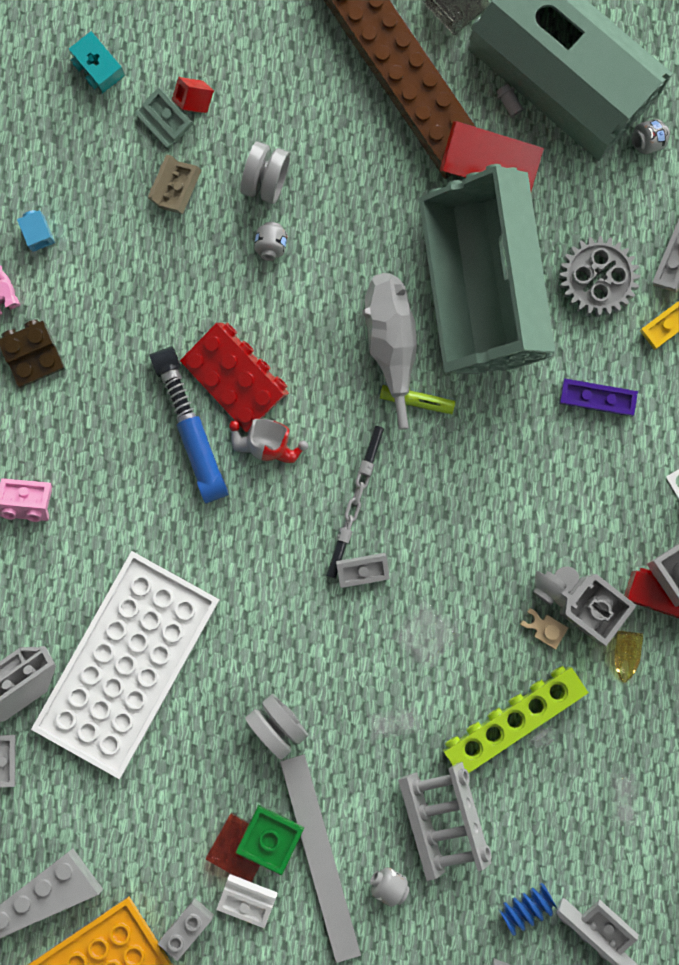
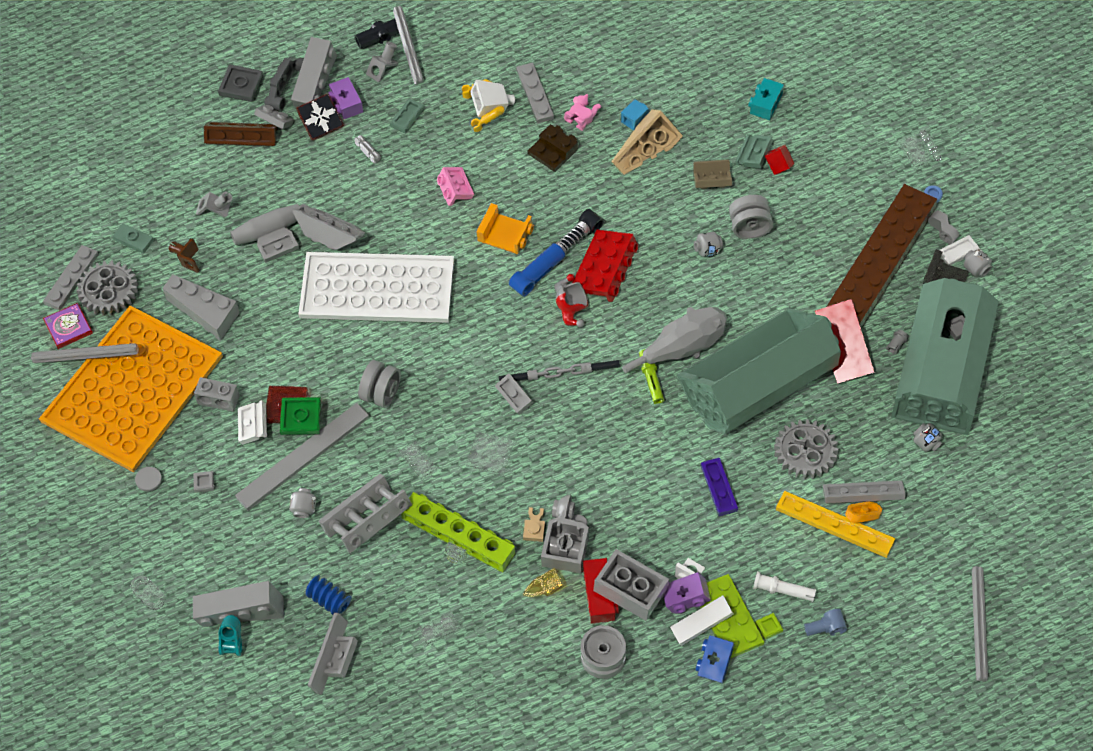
camera: 65 degrees right, 25 degrees down
none -> light orange panel [477,203,534,254]
none -> tan wedge [611,110,683,175]

